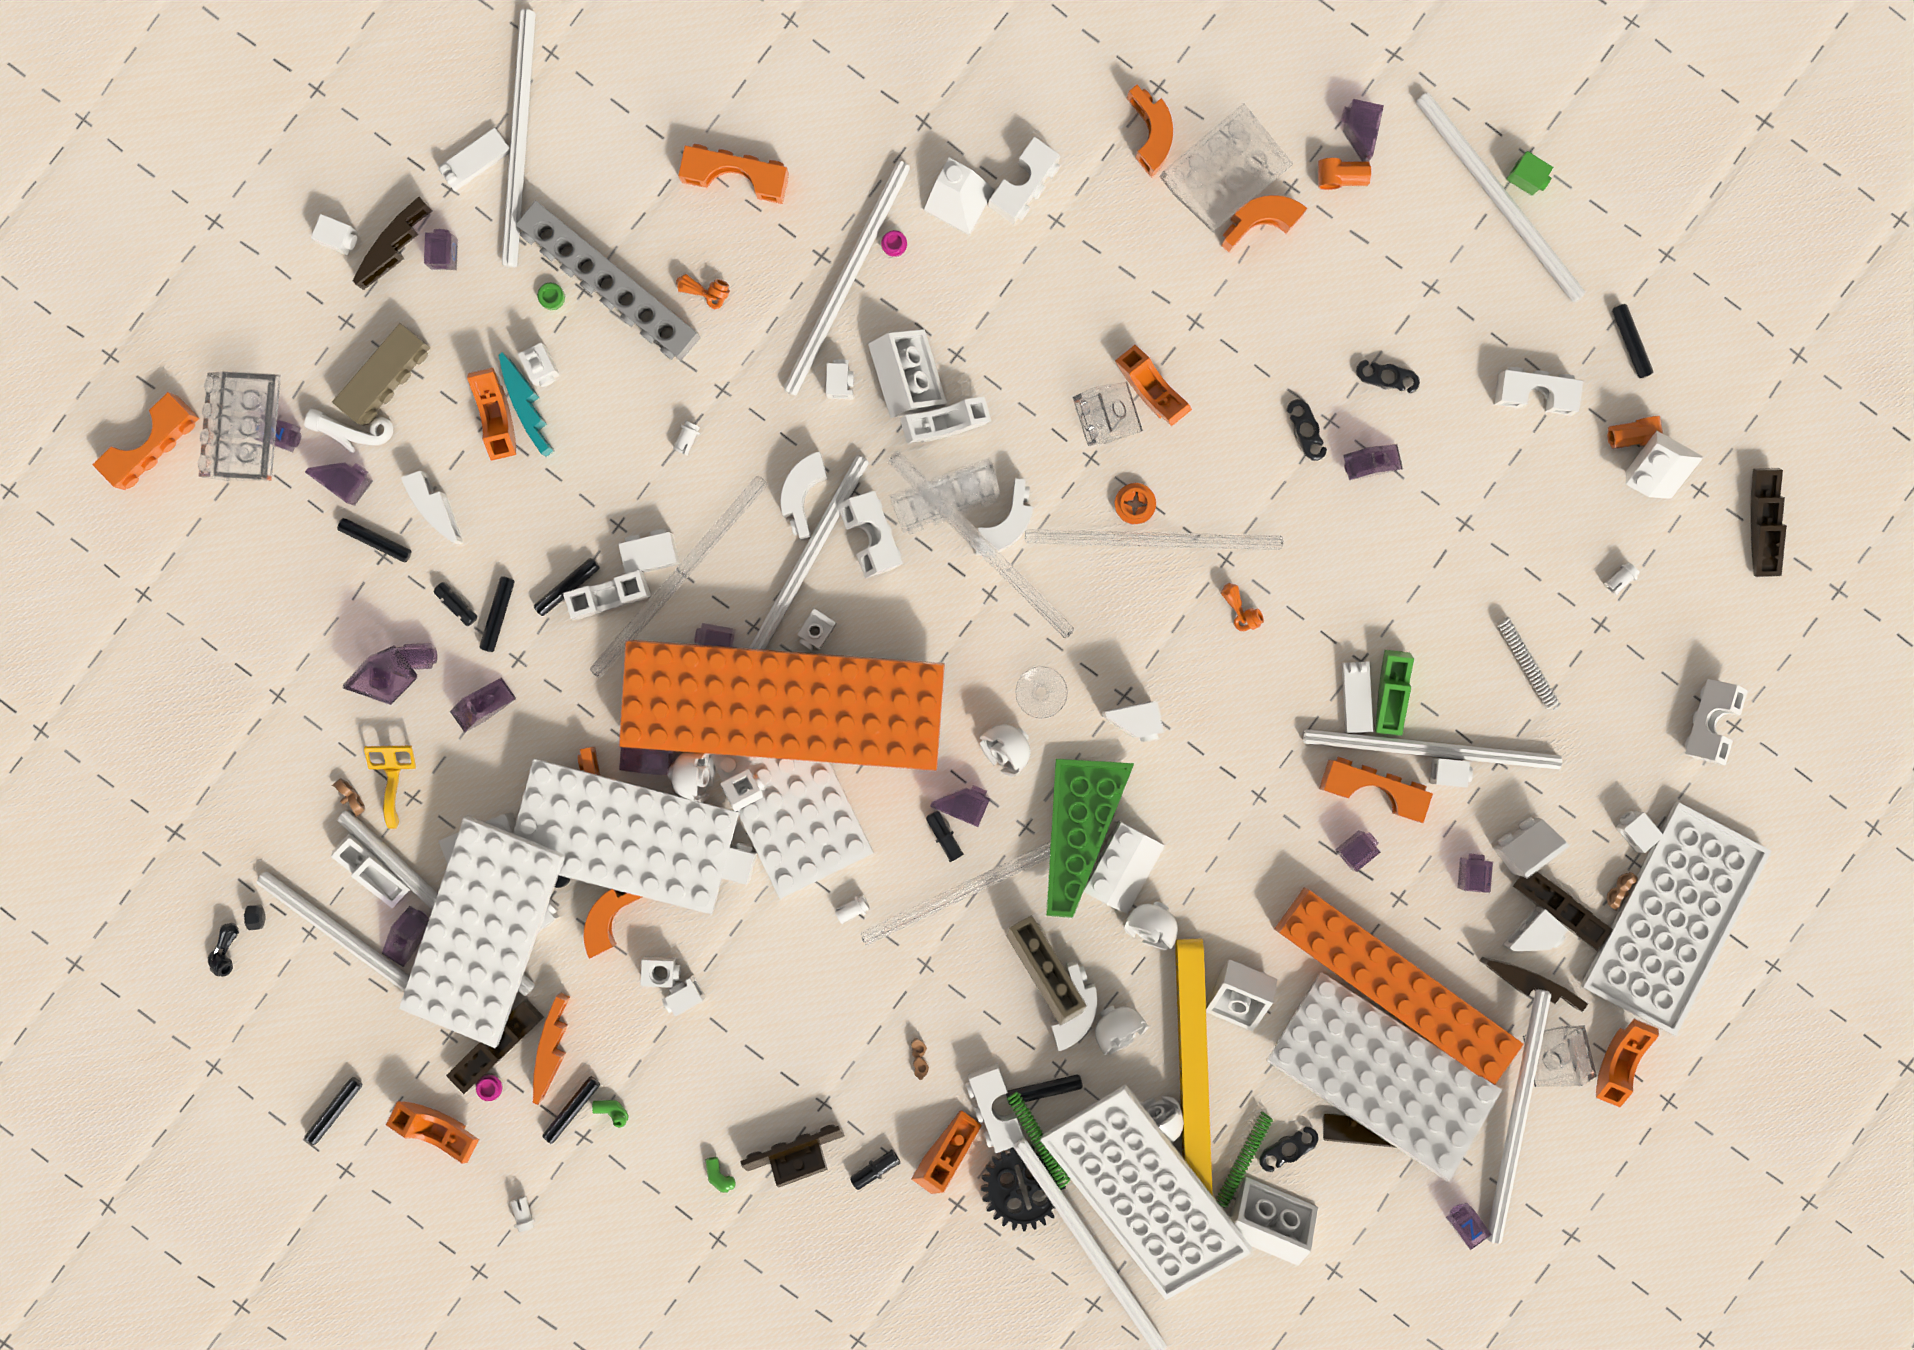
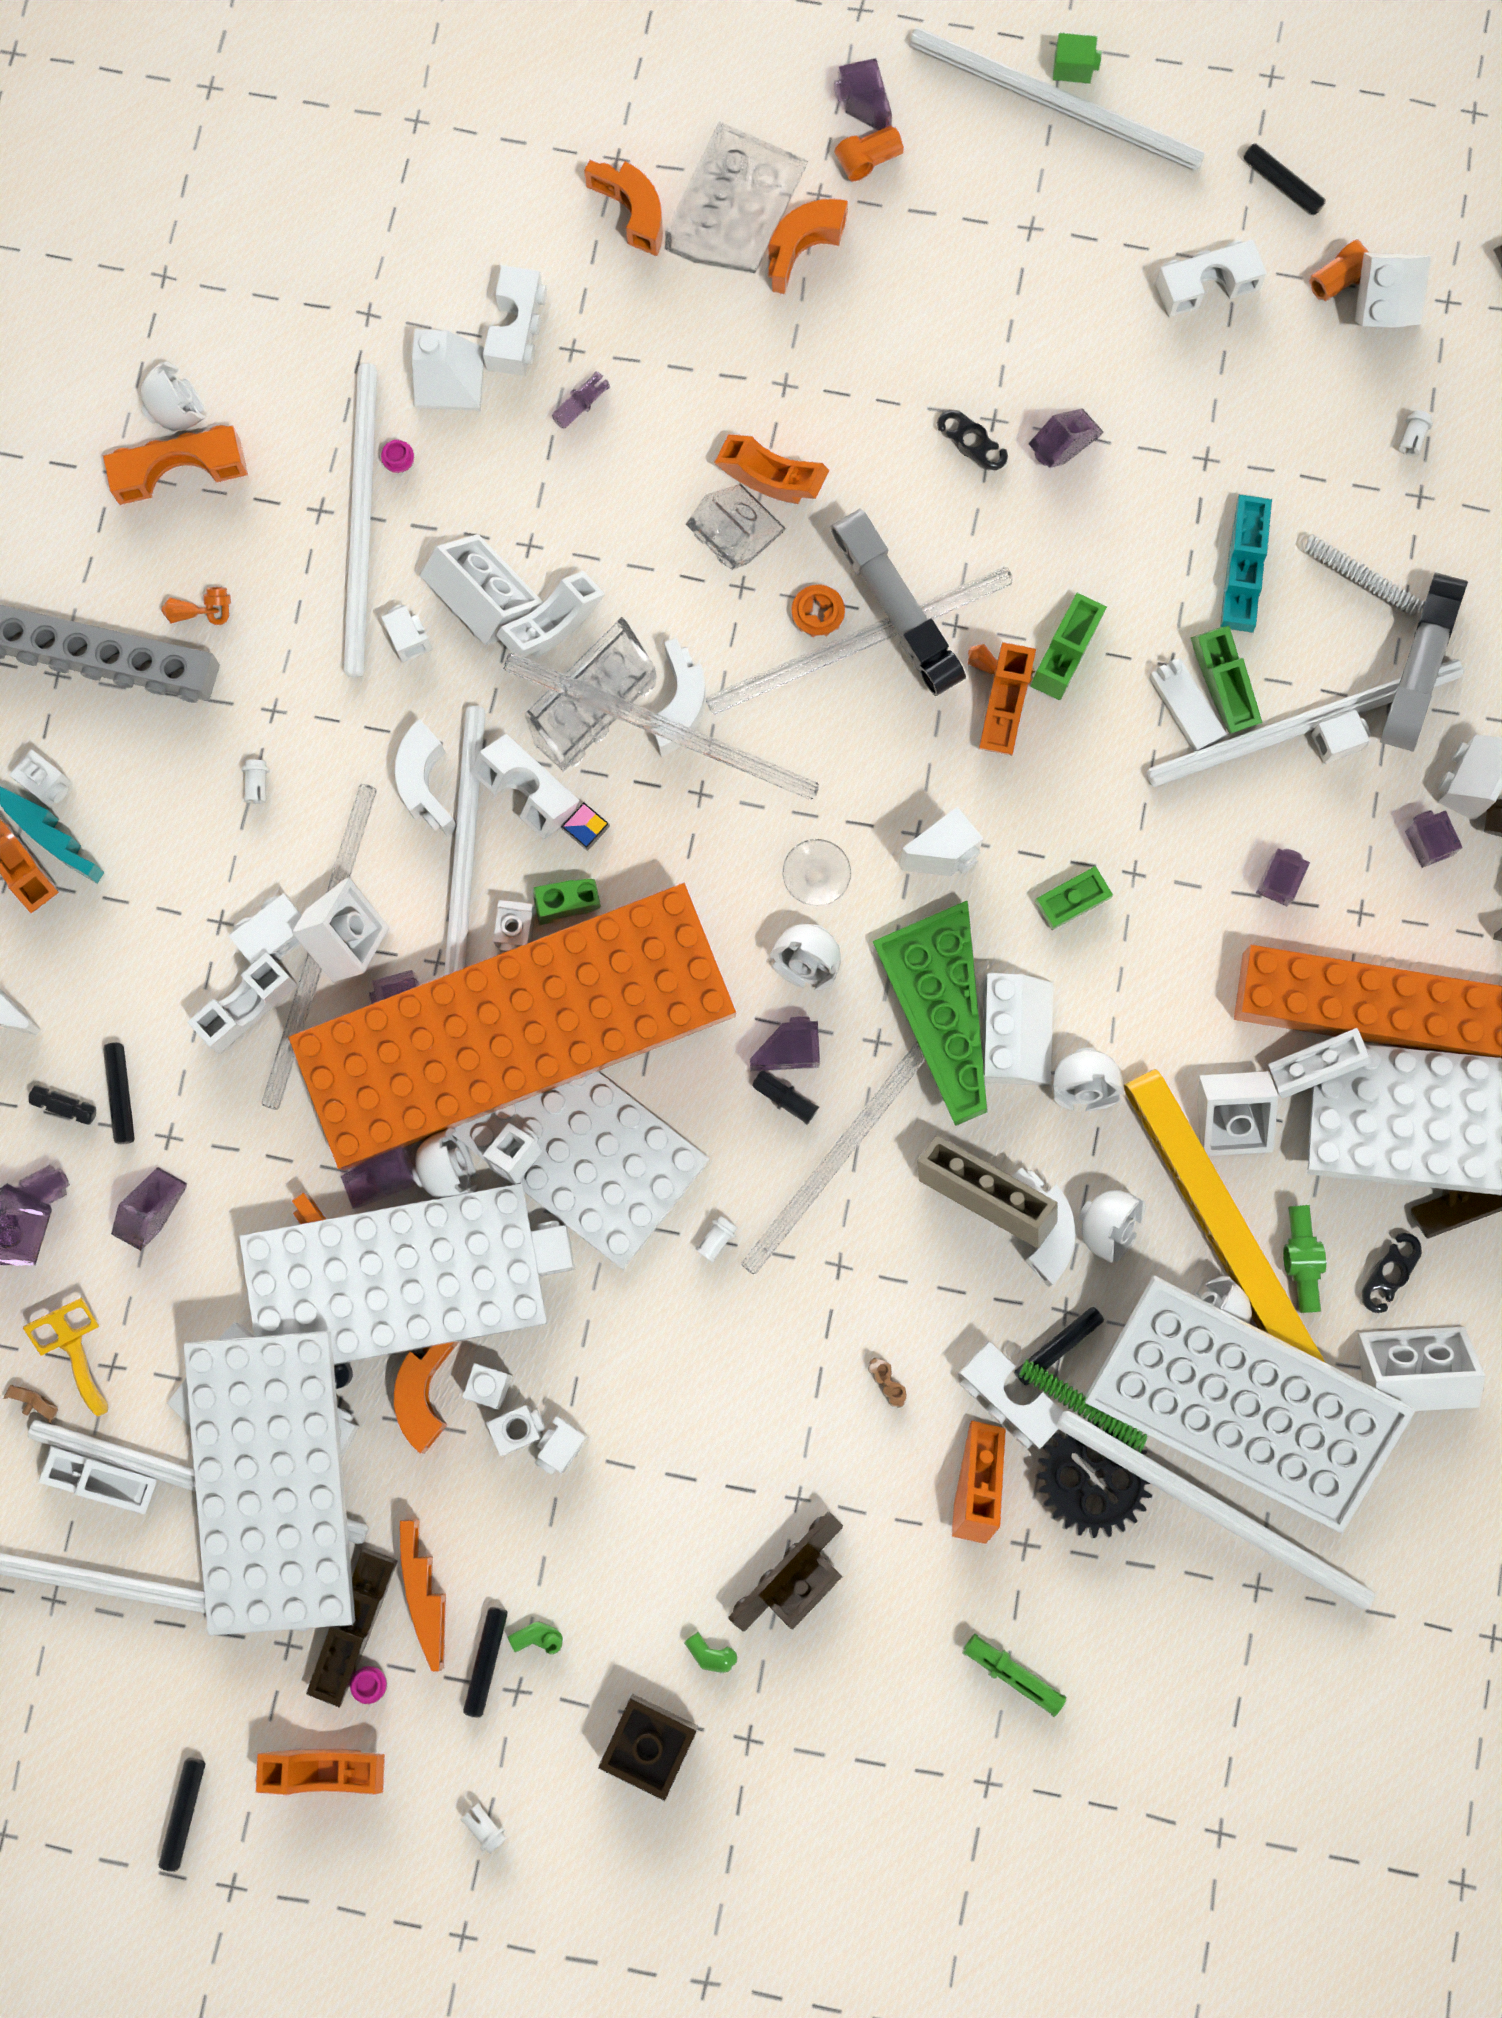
camera: 15 degrees left, 10 degrees down
clear purple slope [382,906,430,968] -> none
black axle [533,558,600,616] -> none
bright green tile [537,283,565,310] -> none
black axle [850,1149,901,1190] -> none
bright green piece [1216,1112,1273,1208] -> none
orange arch [1319,757,1433,823] -> none
black piece [1356,360,1420,394] -> none
none -> white cylinder [141,362,206,431]
none -> white slope [292,878,389,982]
none -> white brick [462,1363,513,1410]
none -> bright green leg [533,879,601,925]
none -> clear purple axle [552,372,610,429]
none -> tile [561,802,610,851]
none -> dark brown brick [598,1694,698,1801]
none -> light grey piece [830,509,966,696]
none -> bright green pin [962,1633,1067,1717]
none -> orange arch [979,642,1036,756]
none -> bright green slope [1030,593,1107,701]
none -> bright green plate [1035,866,1113,930]
none -> teal slope [1220,494,1272,633]
none -> white hinge [1268,1028,1372,1099]
none -> bright green pin [1283,1205,1326,1313]
none -> light grey piece [1380,572,1468,752]

